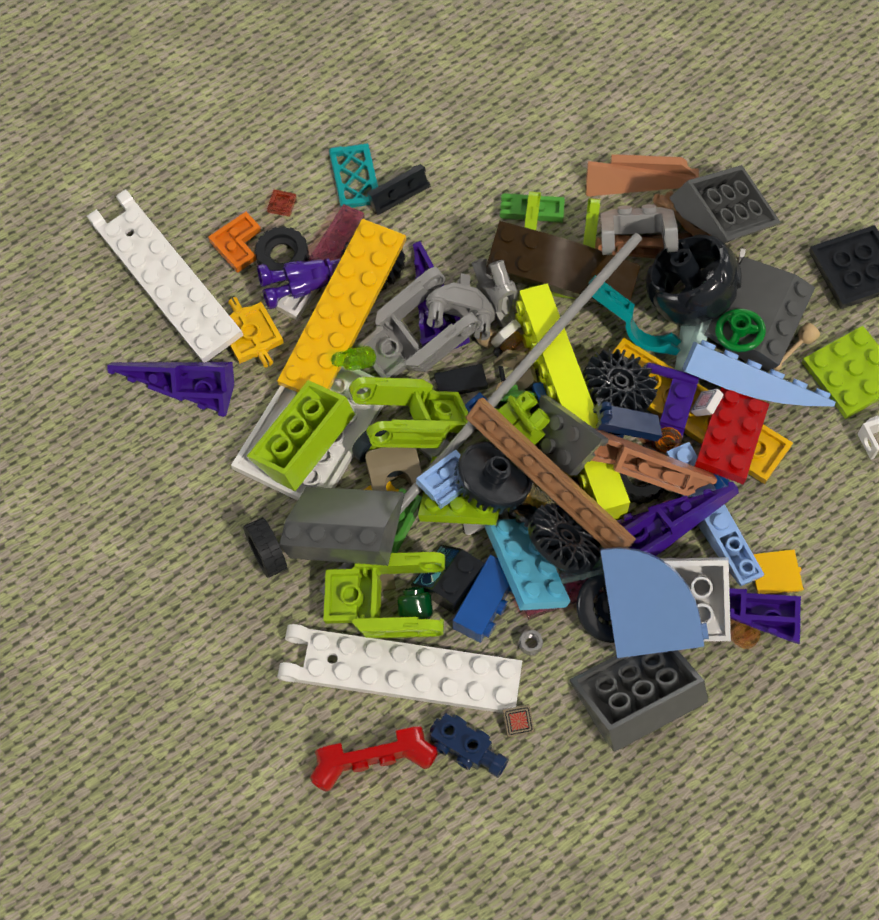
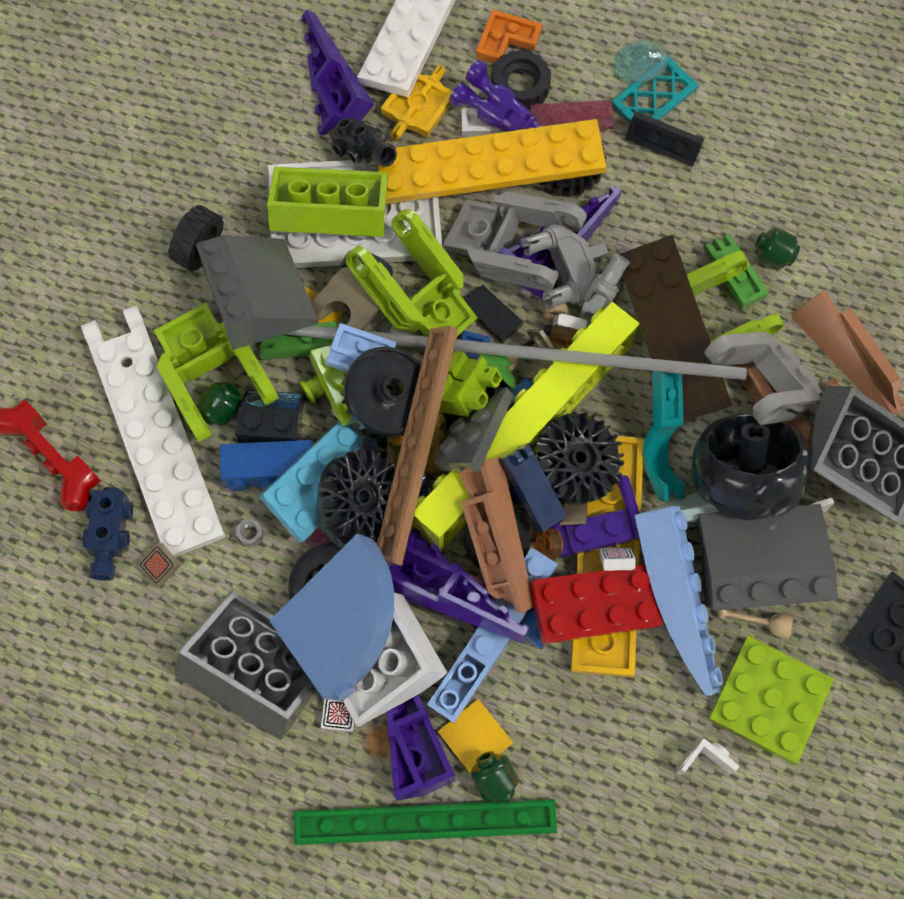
camera: 55 degrees right, 5 degrees up
clear red tile [267,189,297,217] -> none
clear neon green hinge [331,346,376,371] -> none
green piece [715,309,766,352] -> none
none -> green tile [294,799,557,845]
none -> lime bush [298,375,326,405]
none -> tile [321,699,354,733]
none -> black brick [328,116,397,167]
none -> dark green head [471,751,519,803]
none -> dark tan piece [559,503,588,526]
none -> clear light blue dish [614,41,668,82]
none -> dark green head [755,227,800,269]

